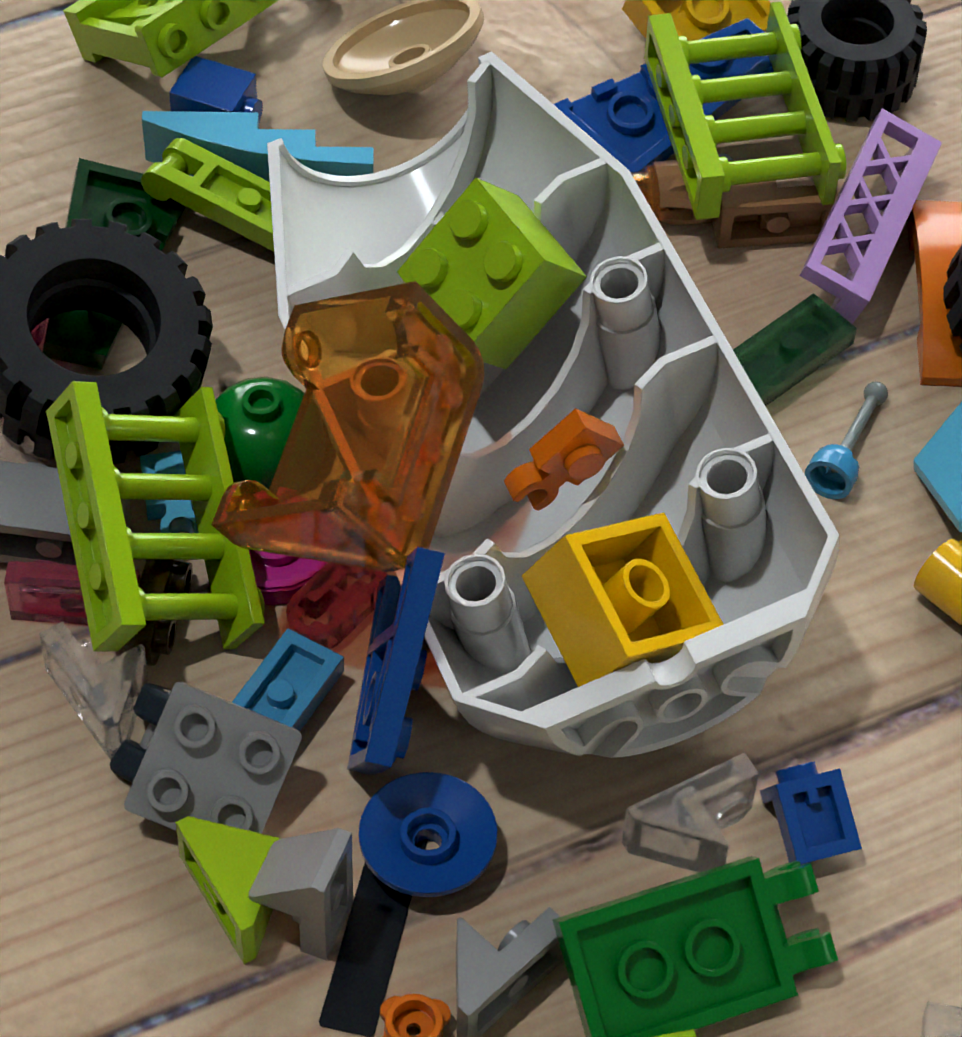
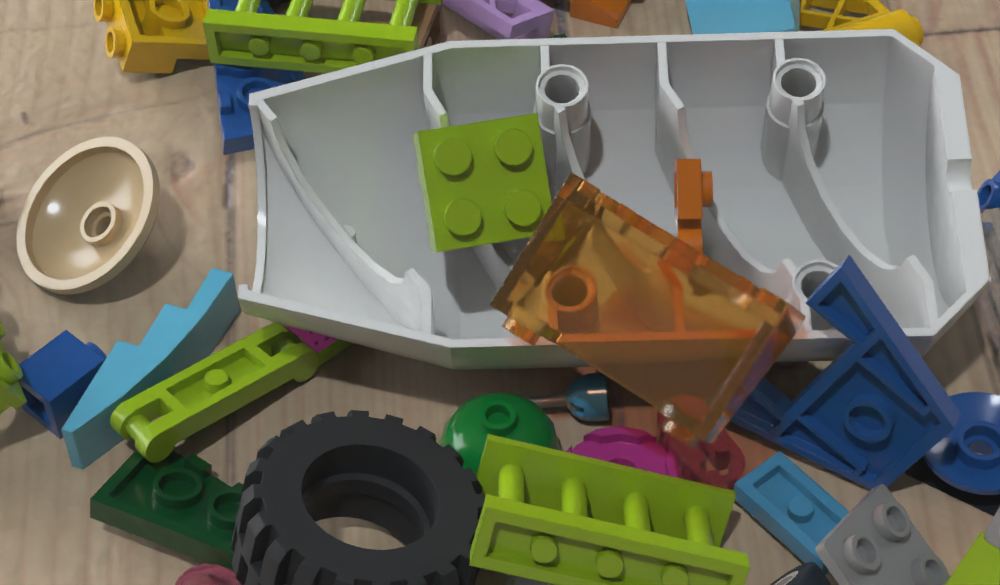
camera: 65 degrees left, 5 degrees down
yellow brick [521,512,724,687] -> none

